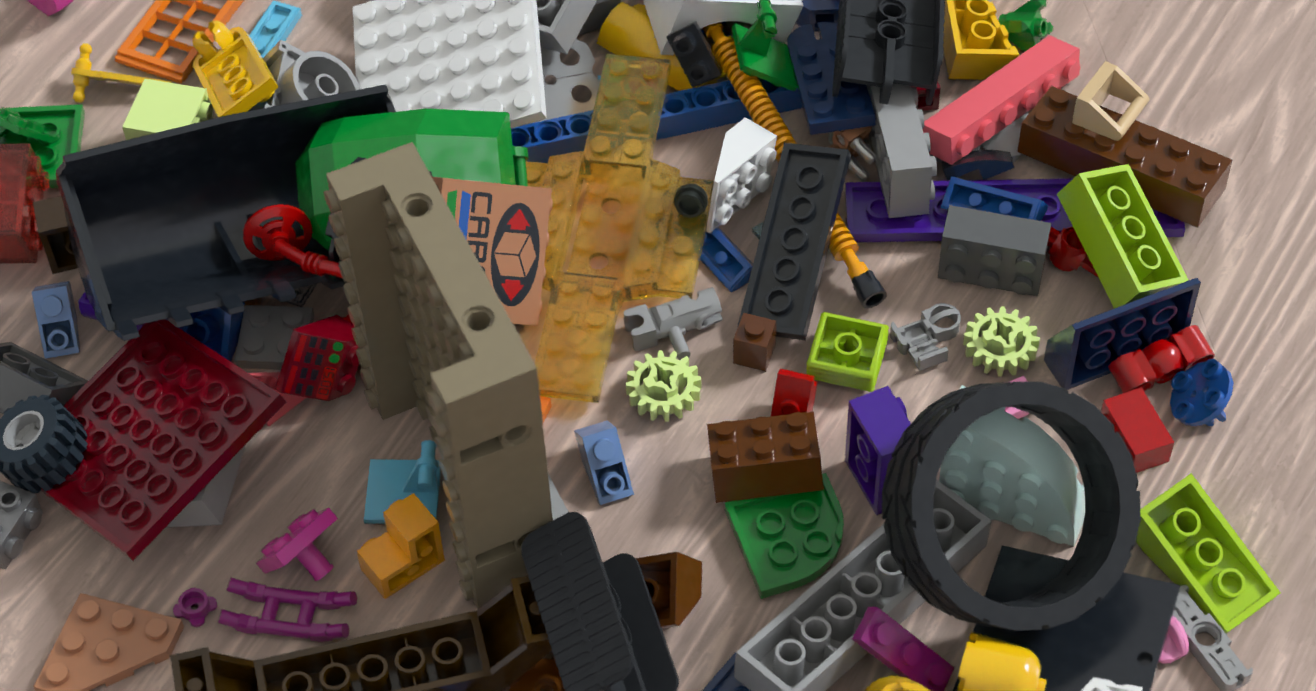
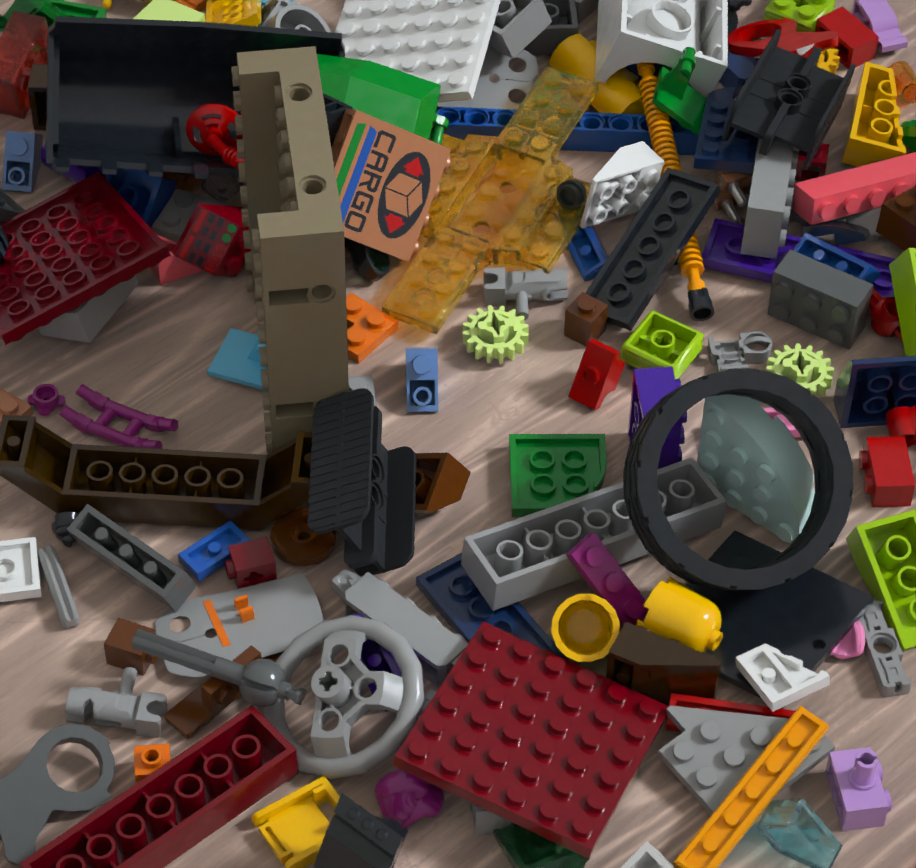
camera: 15 degrees right, 5 degrees down
dark pink plate [256,507,338,582] -> none
light orange brick [357,493,445,599] -> none
black hips [666,21,723,88] -> none
reddish brown brick [707,411,824,503] -> none

